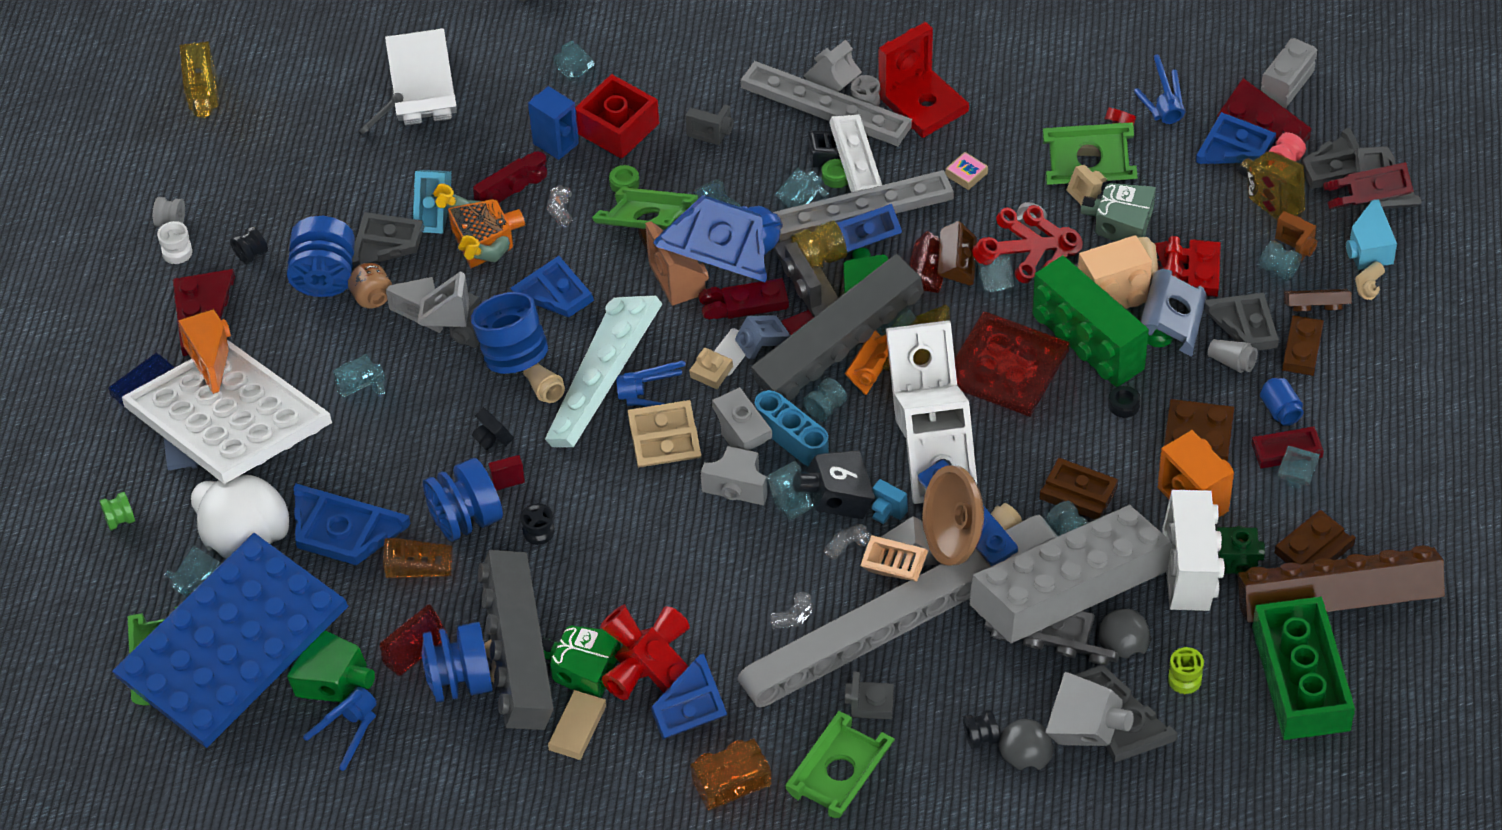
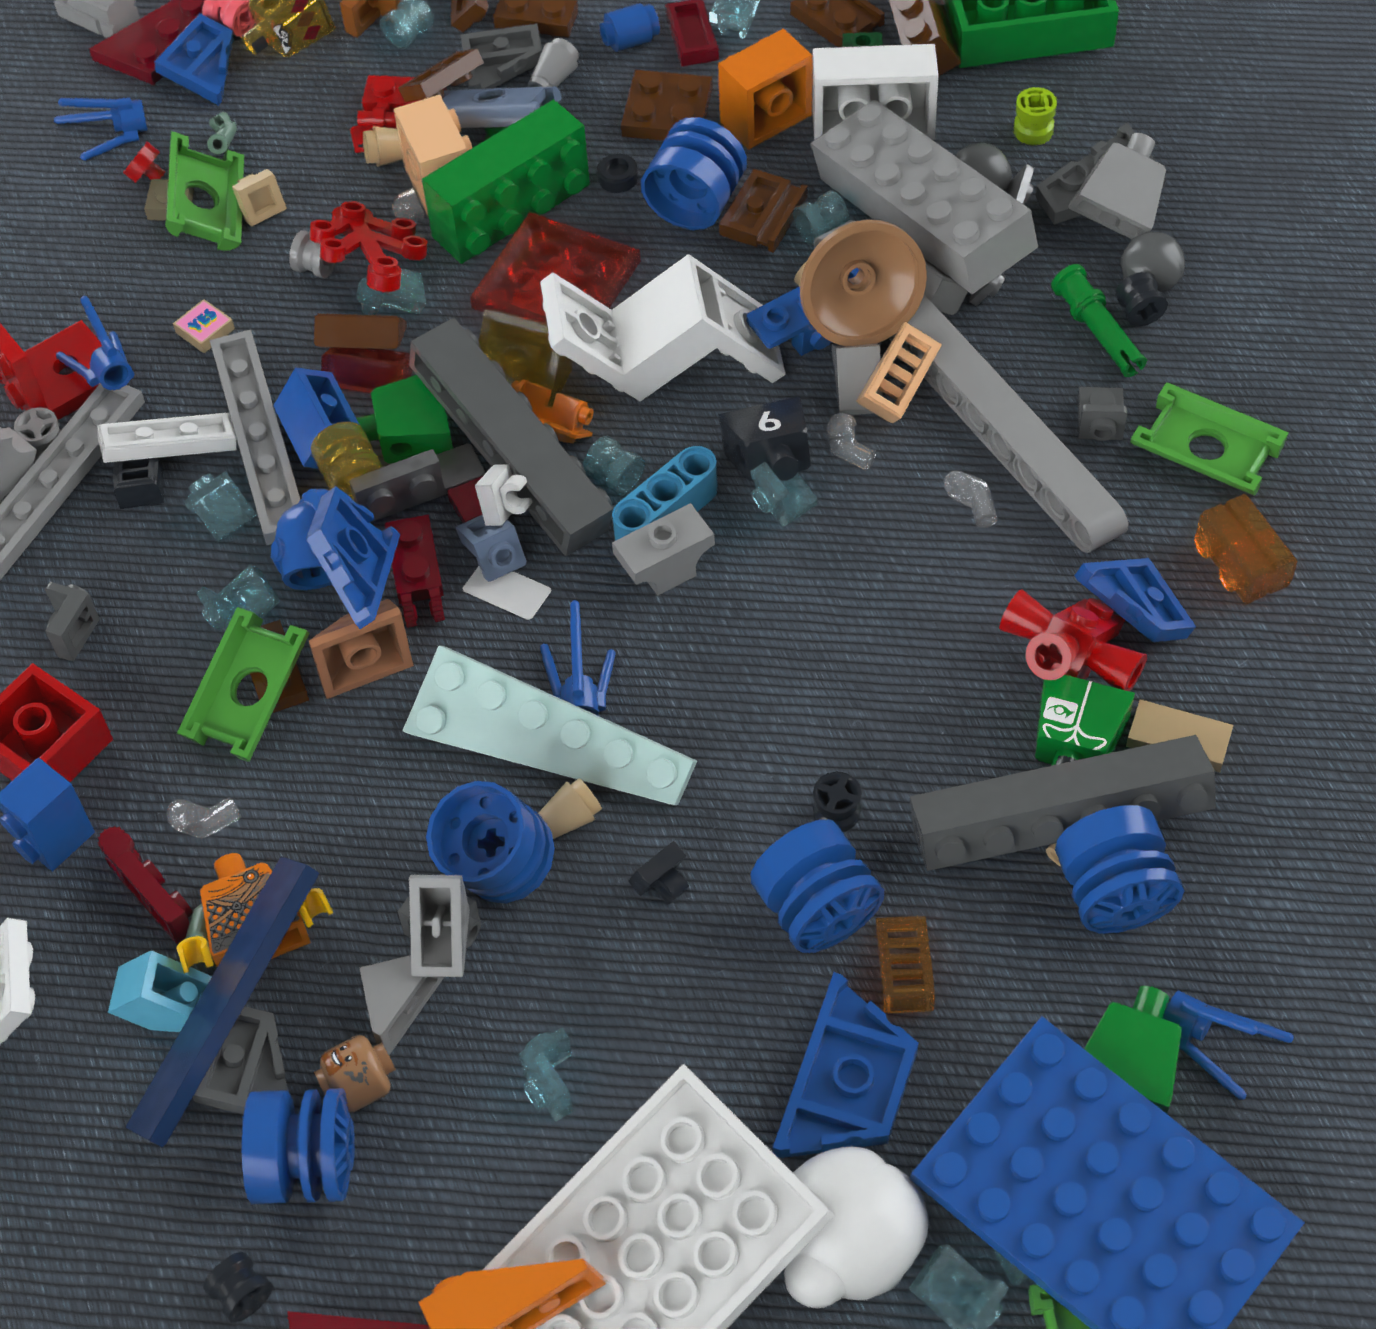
camera: 90 degrees left, 5 degrees up
clear red slope [379,604,446,676] -> none
dark red tile [488,455,525,491] -> none
blue wing [510,256,594,317] -> none
bright green tile [609,165,640,193] -> none
tan slope [627,400,701,468] -> none
tan tile [689,348,733,389] -> none
light grey brick [701,446,767,506] -> none
bright green tile [822,159,848,188] -> none
dark azure tile [872,479,908,524] -> none
sand green torso [1081,183,1156,241] -> none
none -> blue plant [56,296,135,390]
none -> dark blue tile [125,856,319,1148]
none -> sand green arm [207,112,237,154]
none -> reddish brown plate [398,48,484,102]
none -> white tile [475,464,532,526]
none -> blue wheel [641,117,747,230]
none -> green pin [1051,264,1147,377]

